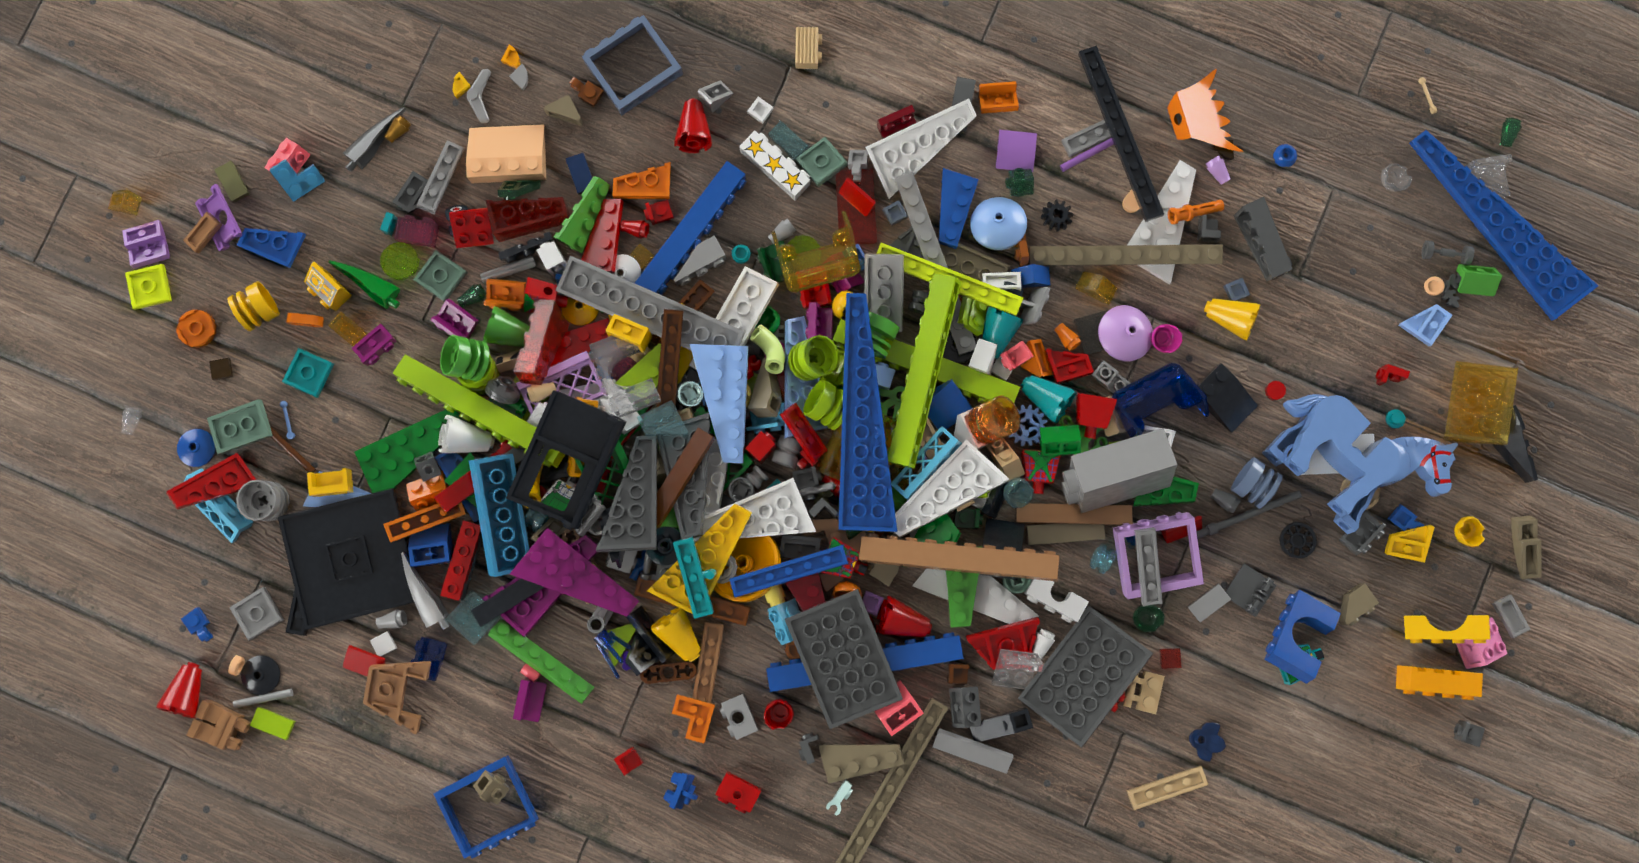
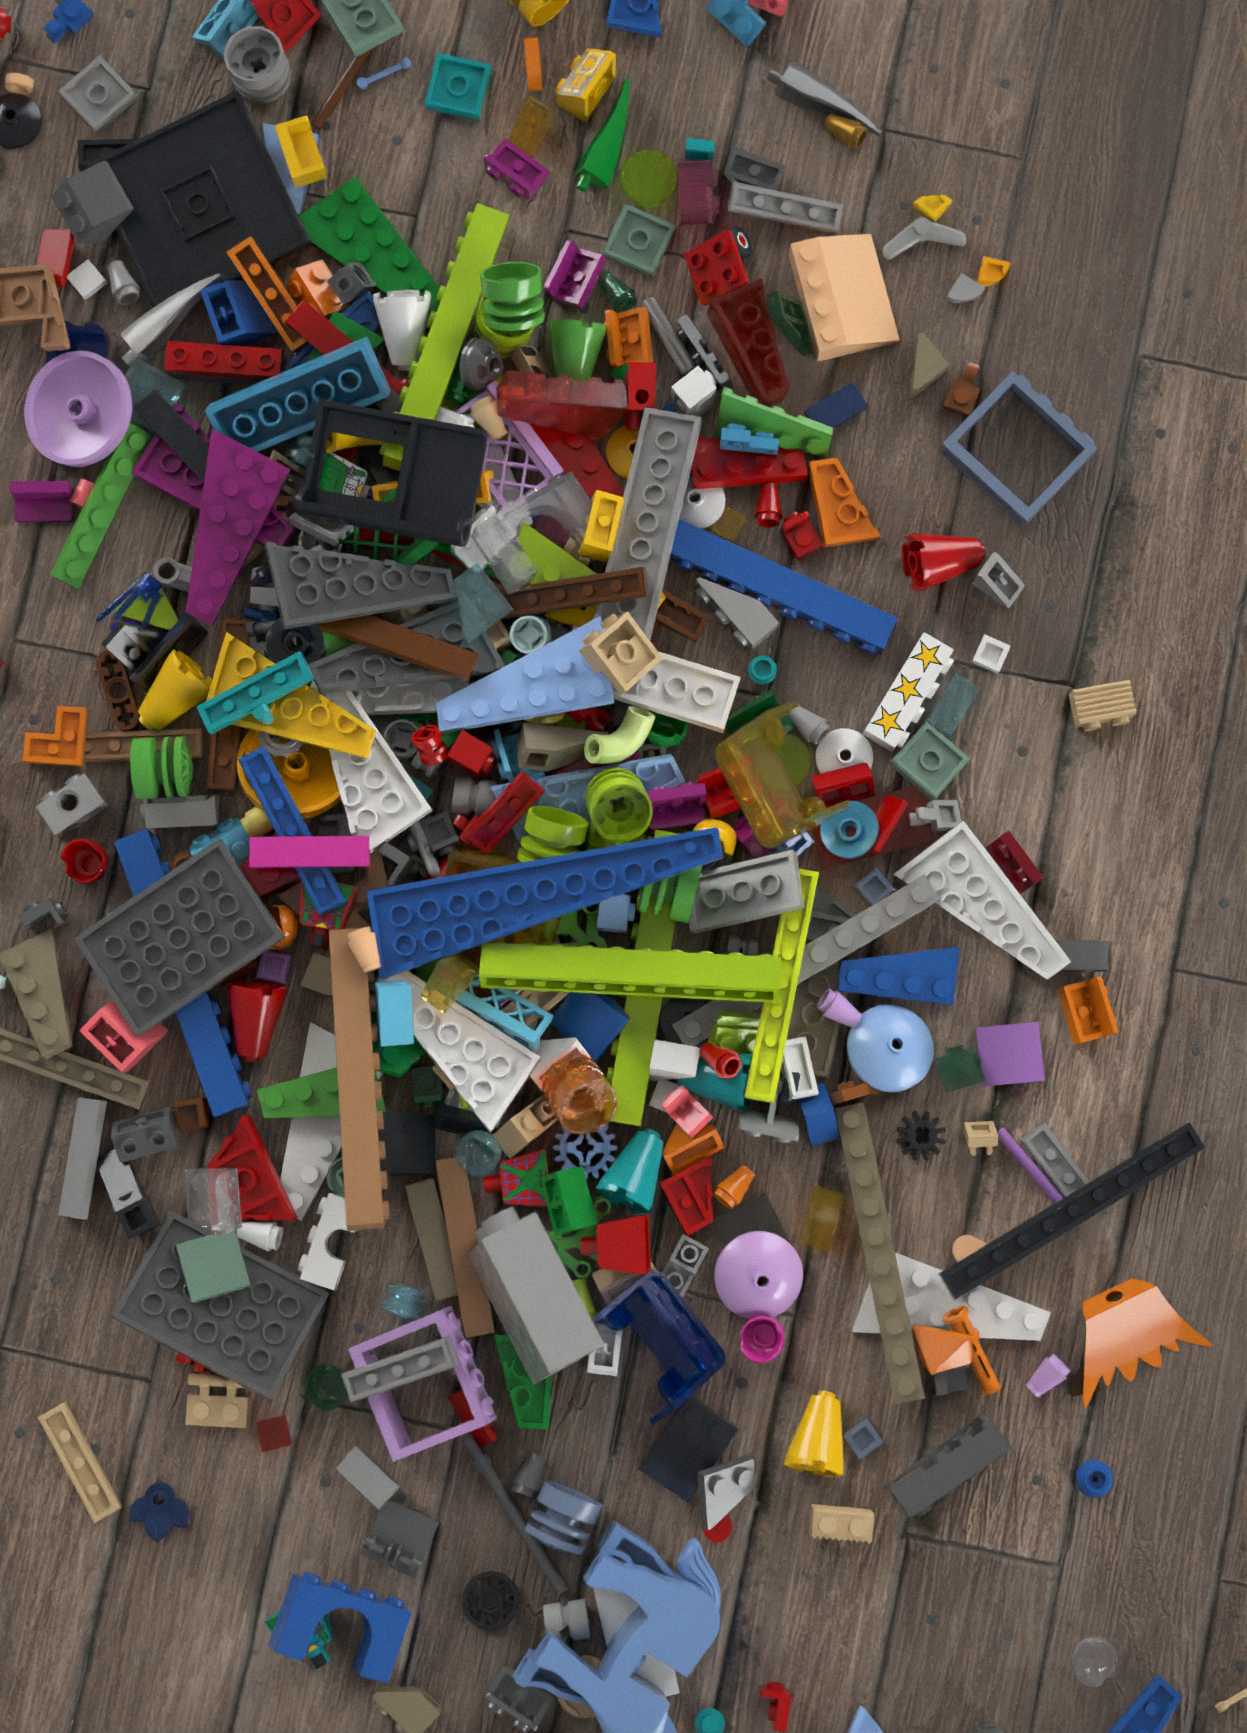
camera: 75 degrees right, 0 degrees up
none -> lavender dish [24,351,132,467]
none -> dark grey slope [51,161,134,244]
none -> bright green wheel [130,736,193,800]
none -> light grey window [140,794,220,829]
none -> sand green tile [176,1228,250,1303]
none -> dark pink tile [249,836,370,868]
none -> light nougat cone [347,927,381,973]
none -> medium azure hinge [375,981,414,1046]
none -> red wheel [411,725,449,766]
none -> clear yellow slope [421,953,480,1014]
none -> light grey wheel [543,1598,591,1643]
none -> tan plate [578,611,663,695]
none -> wing [697,1455,756,1530]
none -> red cone [699,1042,741,1078]
none -> dark azure plate [720,424,779,455]
none -> tan brick [809,1504,874,1544]
none -> red slope [812,763,875,811]
none -> white dish [815,728,873,774]
none -> lavender cone [816,989,862,1028]
none -> dark azure dish [820,801,879,858]
none -> orange slope [912,1324,972,1375]
none -> tan tile [964,1121,998,1156]

